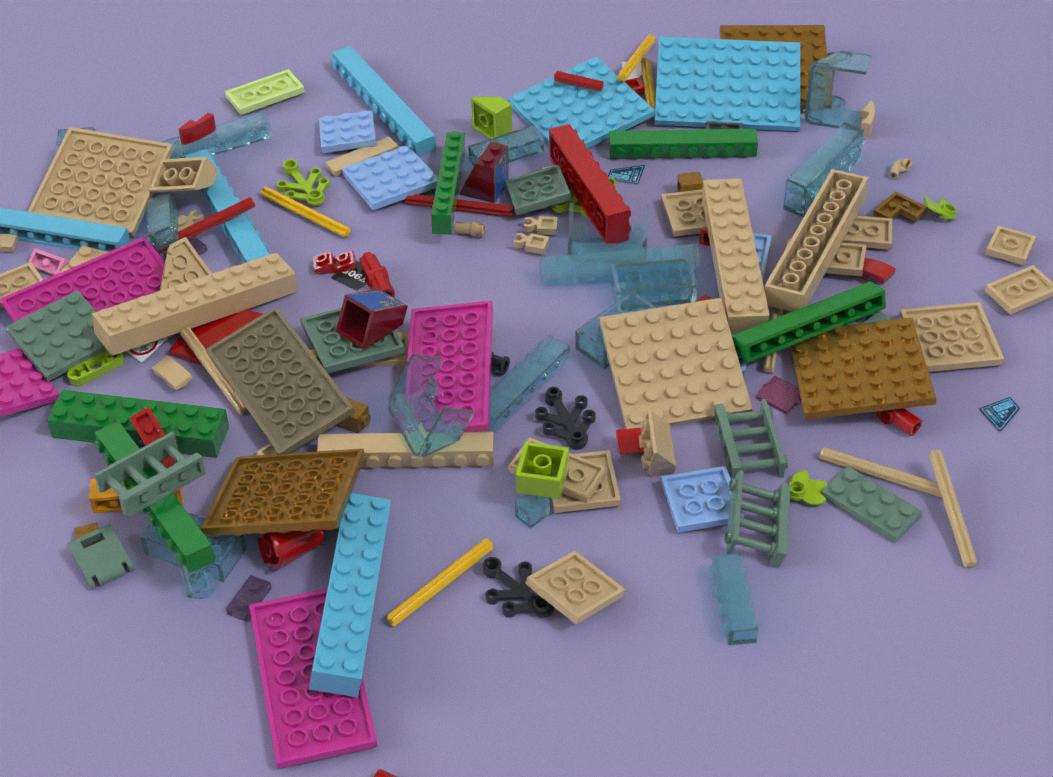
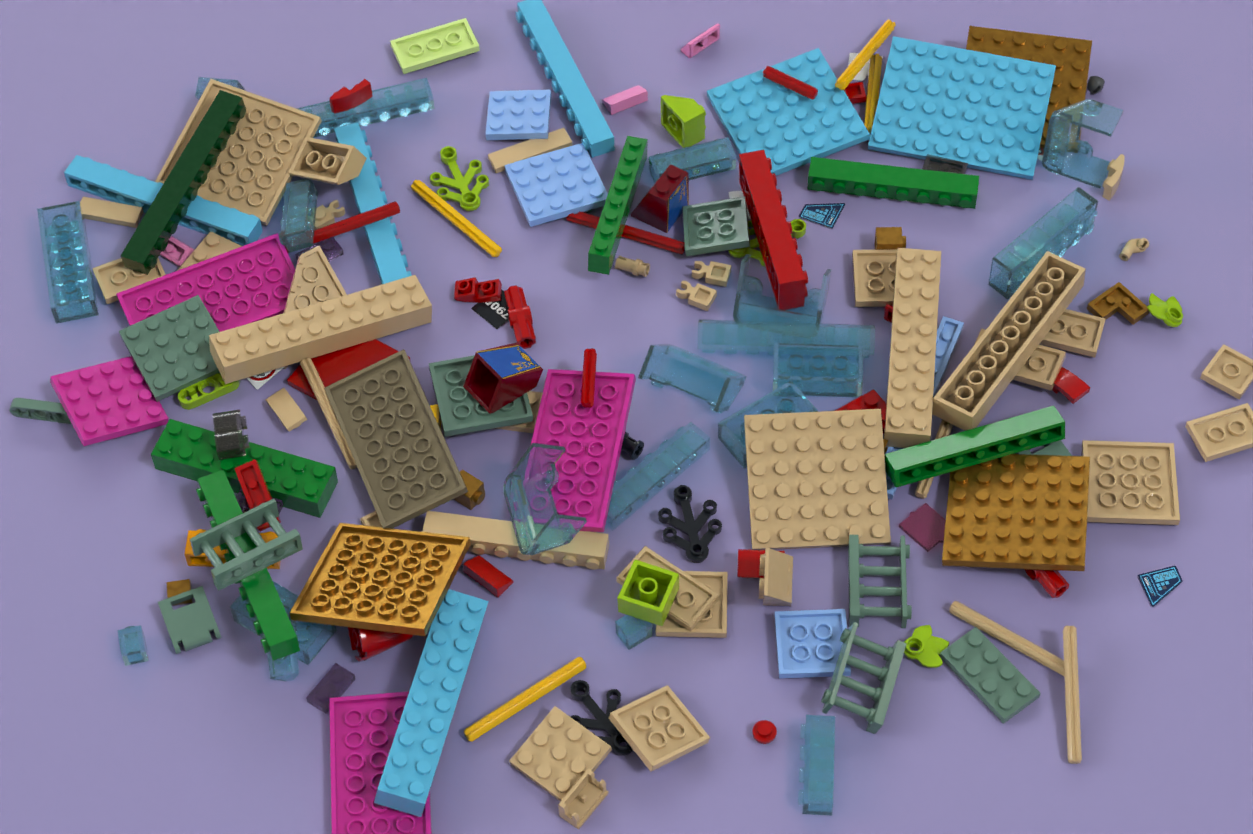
camera: 10 degrees right, 10 degrees up
none -> clear light blue brick [117,625,149,666]
none -> dark green brick [121,90,246,275]
none -> clear smoke brick [213,410,250,460]
none -> red slope [463,555,514,598]
none -> tan plate [509,706,612,801]
none -> tan hinge [558,768,609,829]
none -> red axle [581,348,597,408]
none -> bright pink slope [602,85,648,115]
none -> clear light blue windscreen [638,344,746,413]
none -> bright pink slope [681,23,720,58]
none -> red plate [752,720,777,744]

